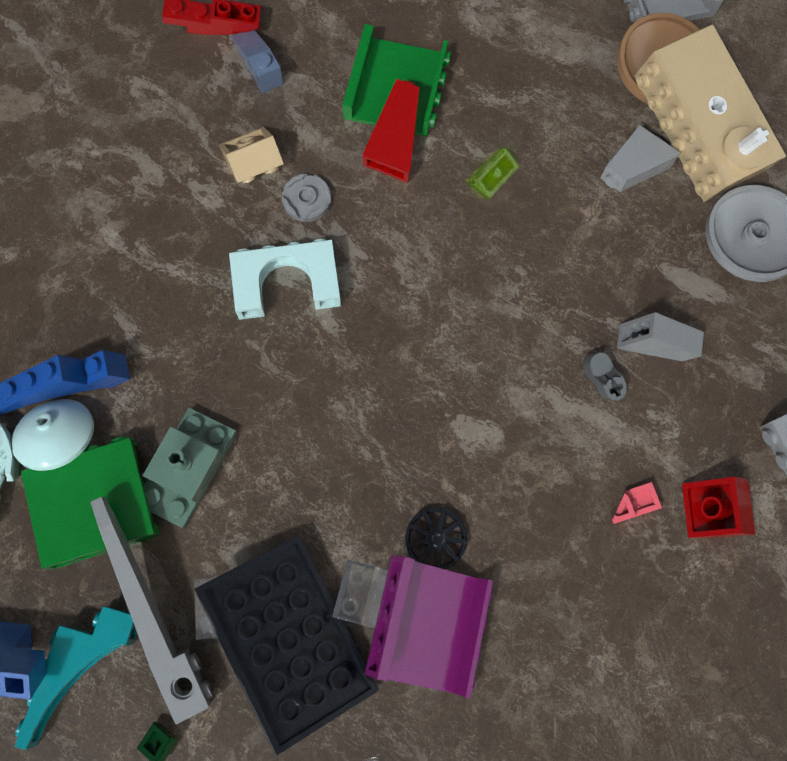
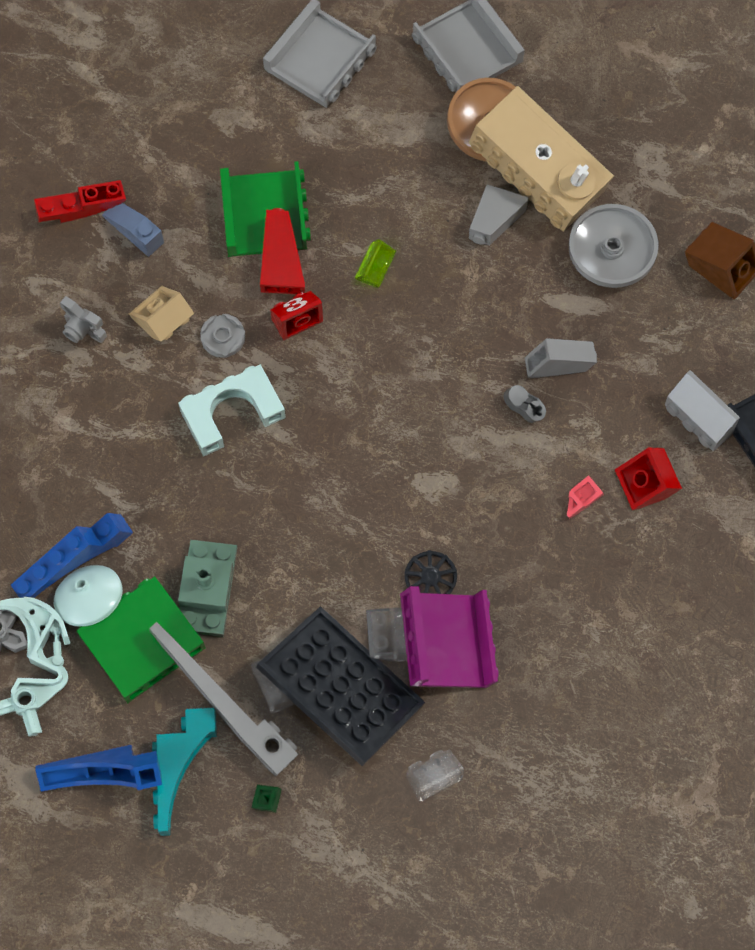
camera: 15 degrees left, 5 degrees down
none -> light grey plant [60,296,107,343]
none -> red slope [270,291,323,341]

